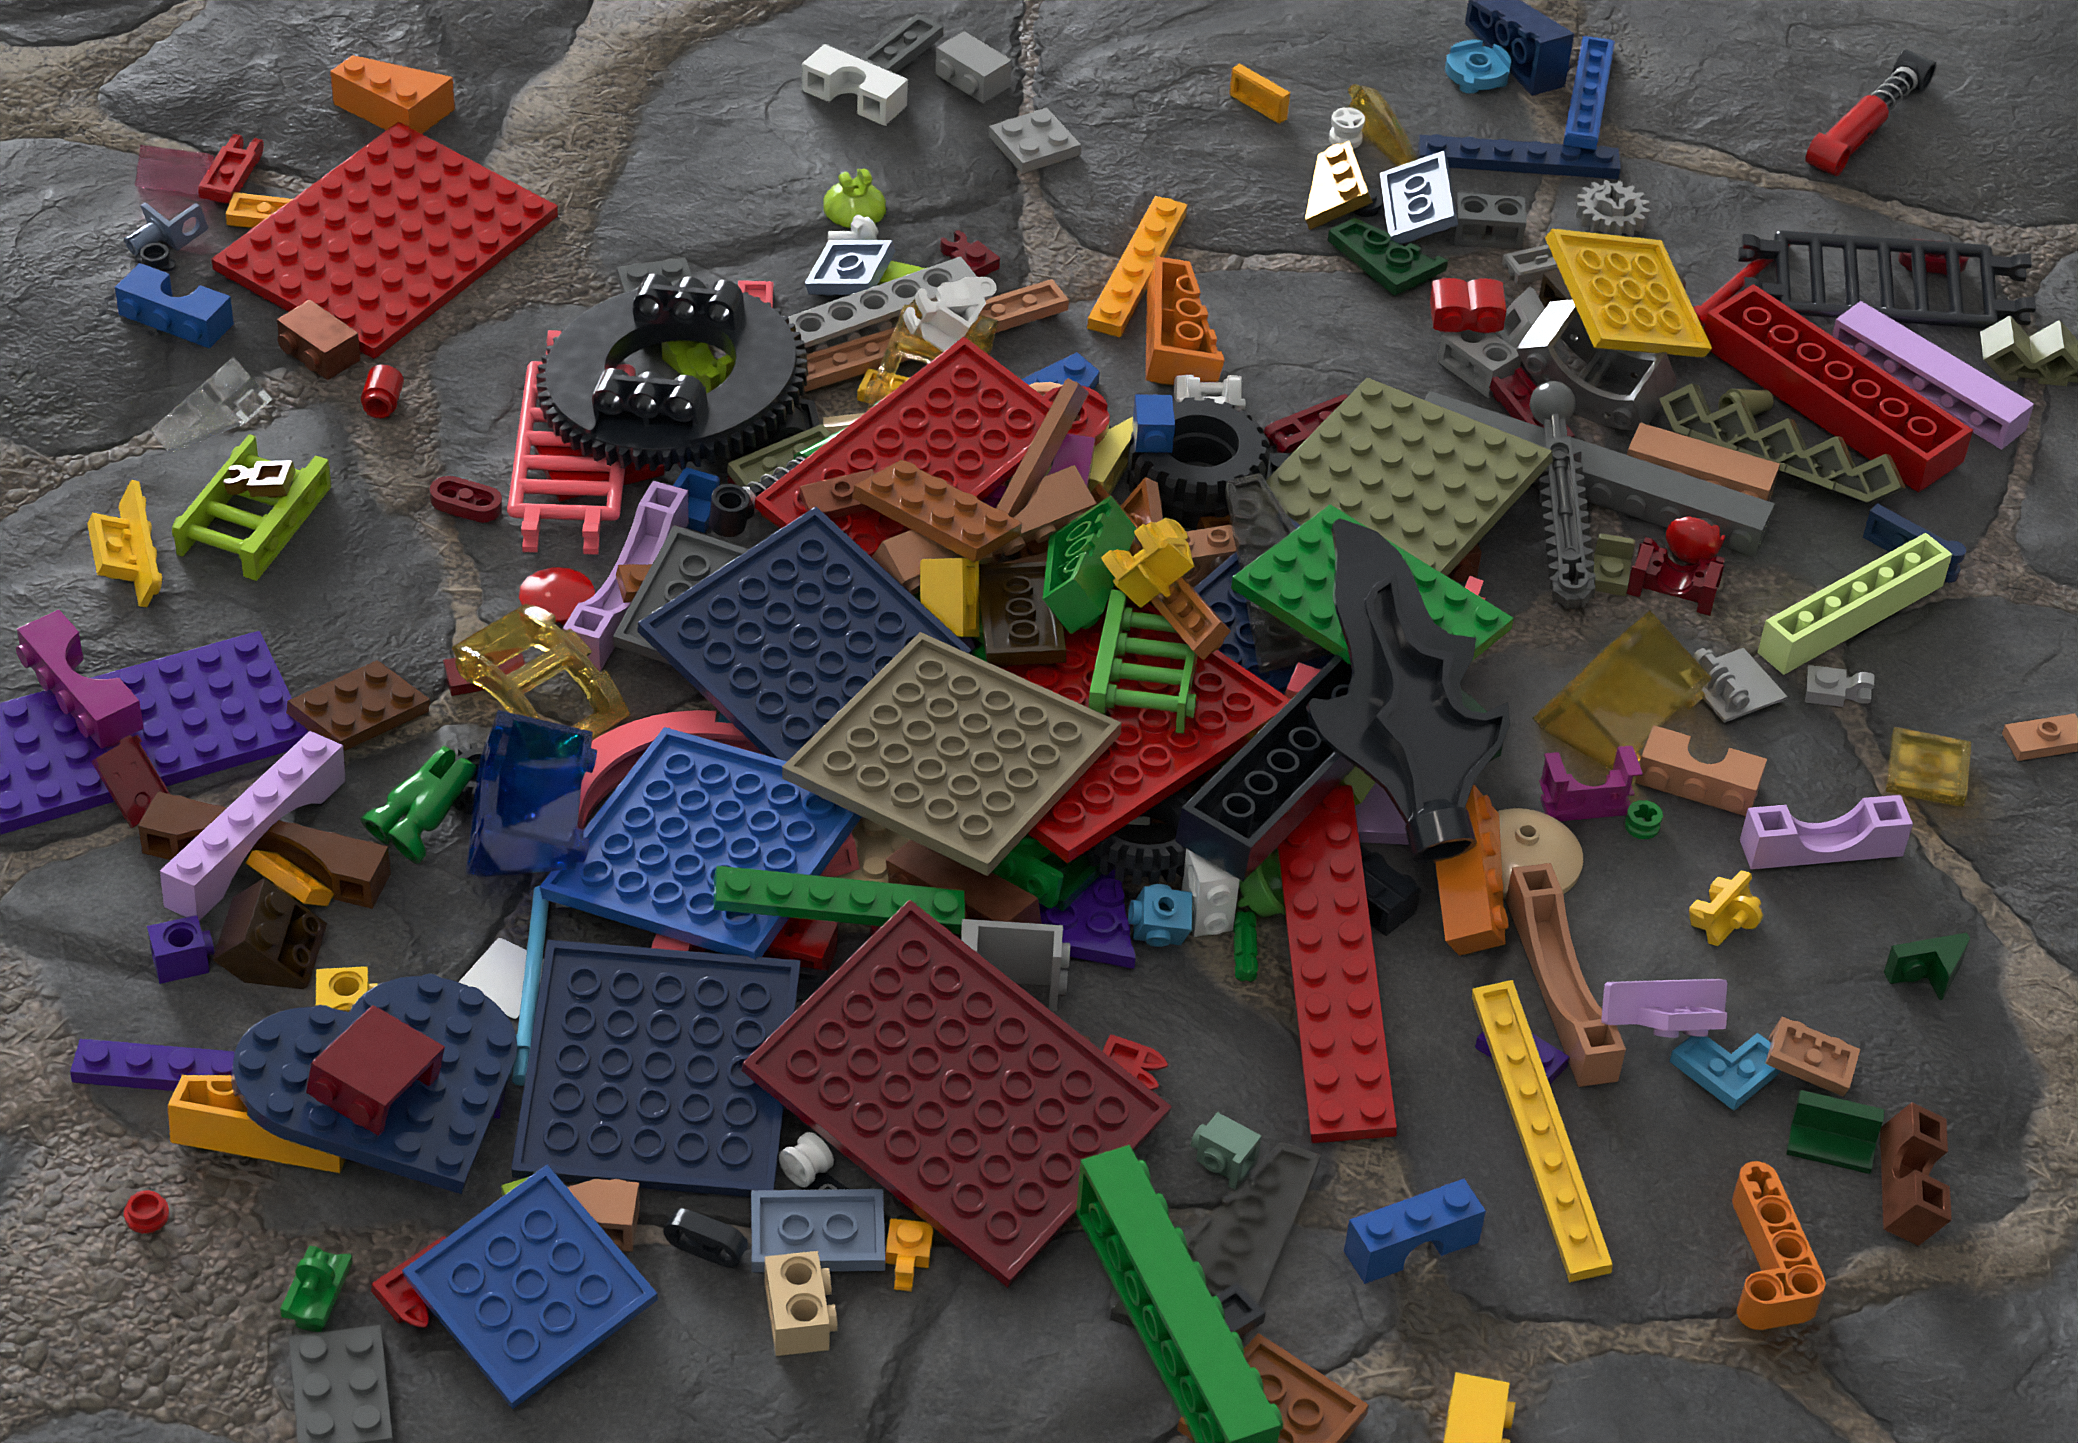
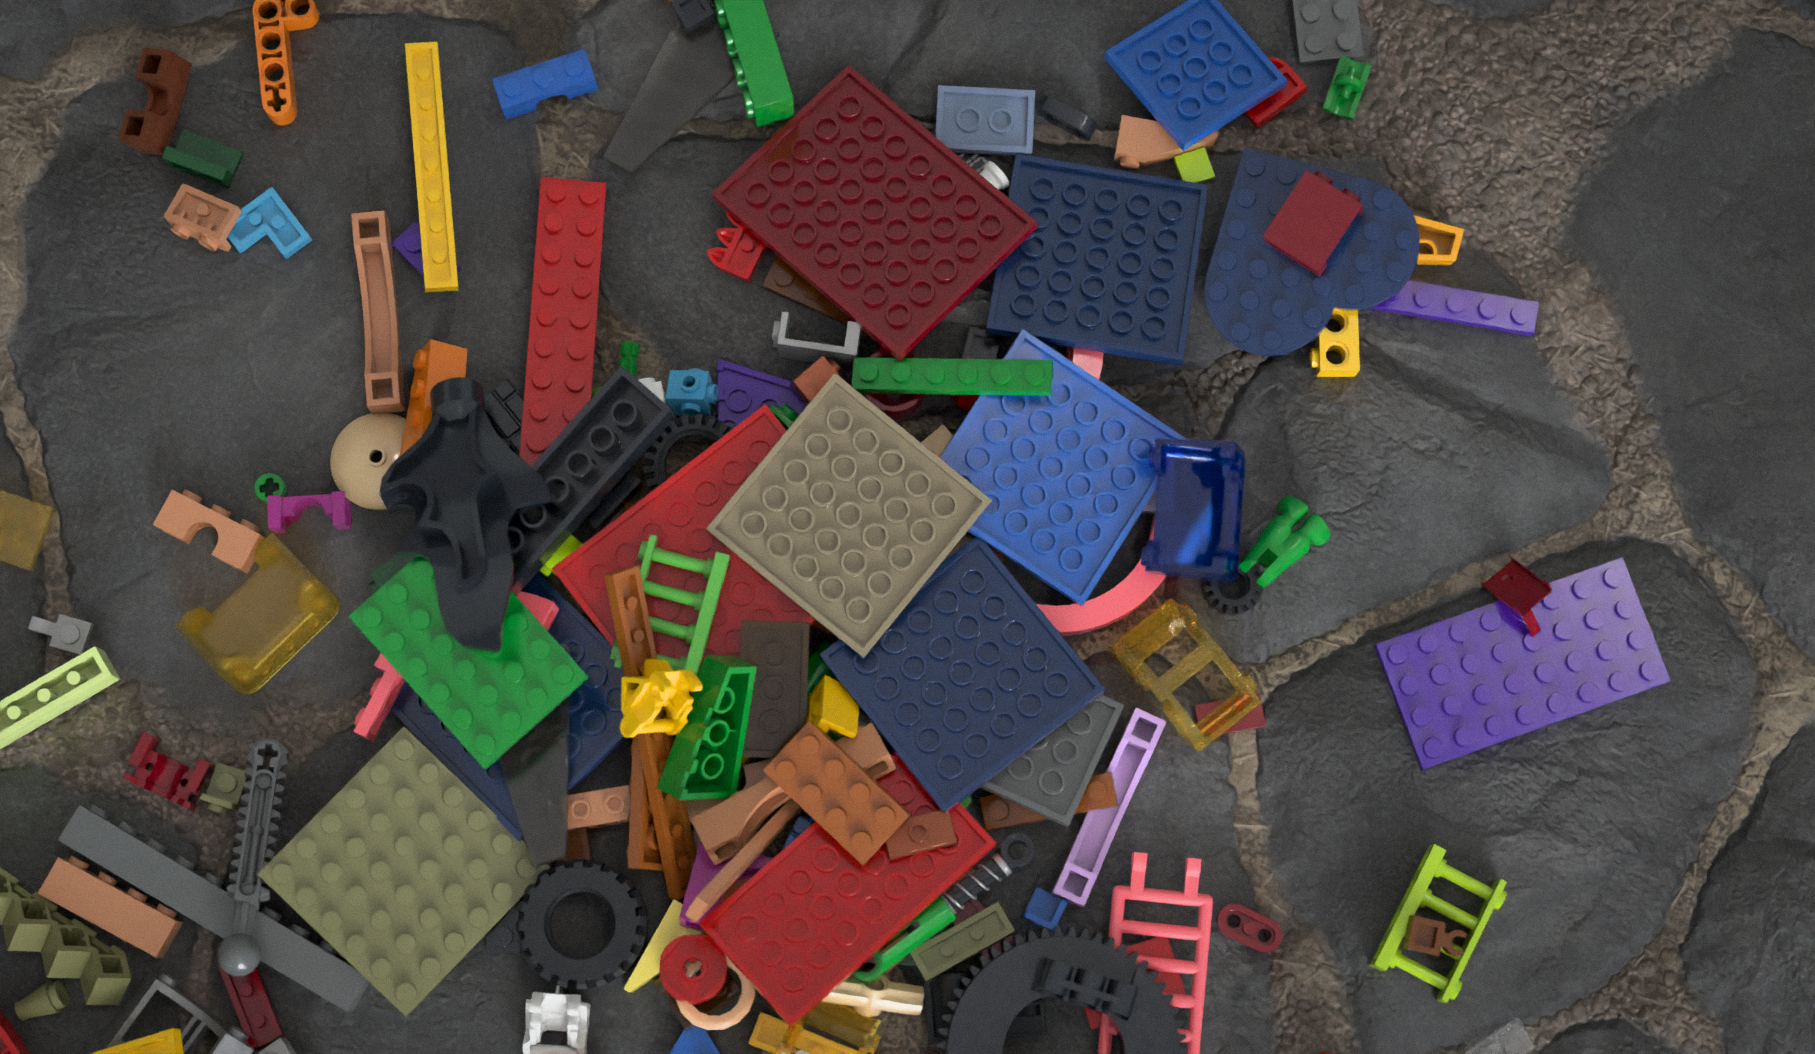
camera: 175 degrees left, 35 degrees up
magenta arch [16,609,144,749] -> none
yellow bracket [87,480,162,608] -> none
red plate [124,1190,170,1233] -> none
reddish brown arch [138,791,391,909] -> none
dark purple brick [147,915,214,984] -> none
lavender arch [160,731,345,921] -> none
dark brown slope [212,878,327,989] -> none
light orange plate [246,850,334,906] -> none
reddish brown plate [286,660,430,752] -> none
white sticker [459,938,544,1019] -> none
medium azure bar [512,886,549,1086] -> none
red dish [519,567,595,625] -> none
tan brick [764,1251,837,1356] -> none
light orange plate [885,1218,934,1291] -> none
blue brick [1133,395,1175,453] -> none
sand green brick [1190,1112,1262,1190] -> none
dark red plate [1264,393,1348,453] -> none
lavender bracket [1601,979,1727,1038] -> none
red hair [1666,516,1726,564] -> none
light grey hinge [1681,648,1788,723] -> none
yellow hips [1689,870,1763,946] -> none
lavender arch [1740,795,1913,869] -> none
dark green slope [1884,932,1970,1000] -> none

